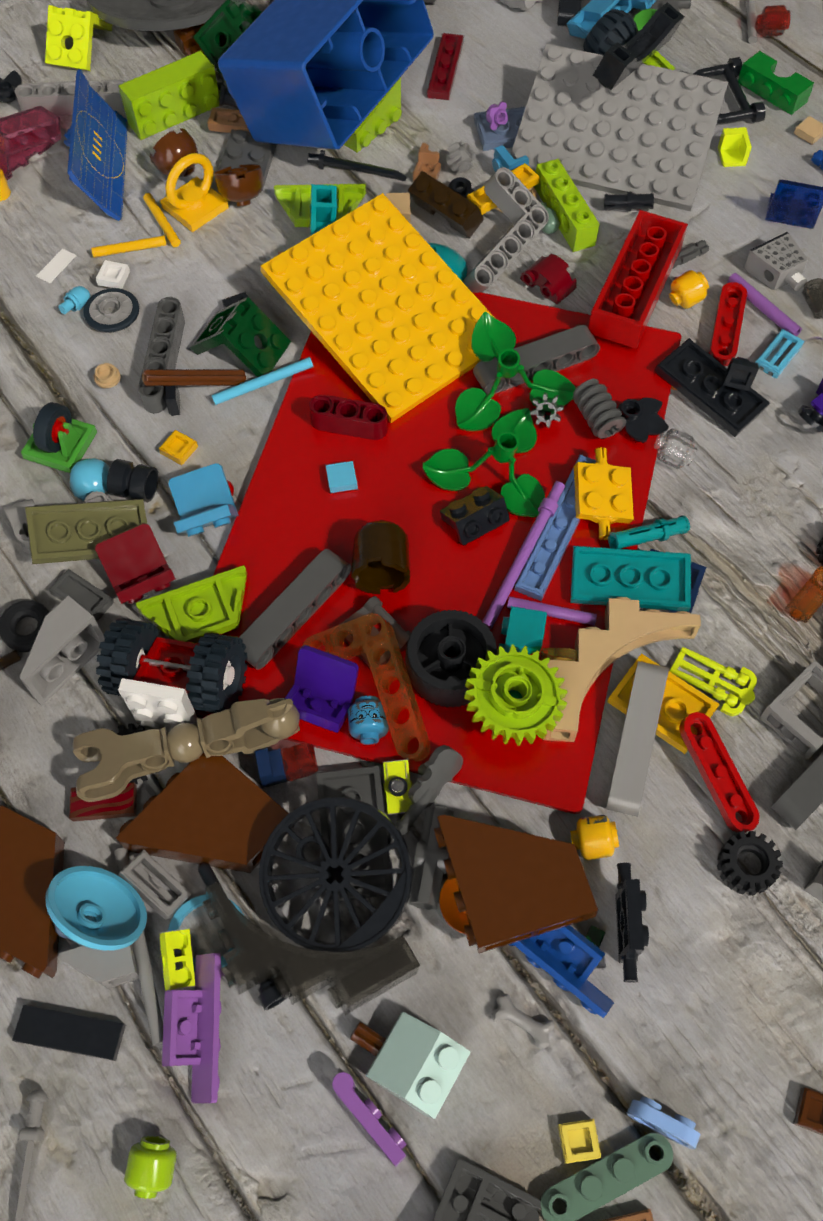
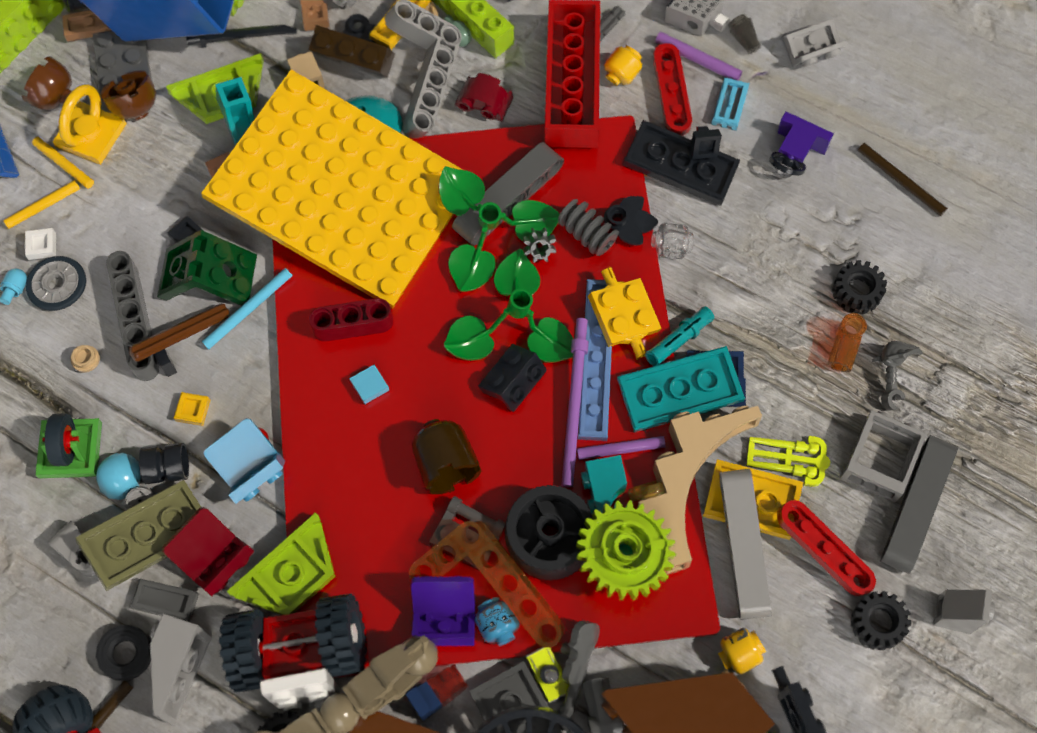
camera: 20 degrees left, 5 degrees up
dark grey beam [239,549,352,670] -> none

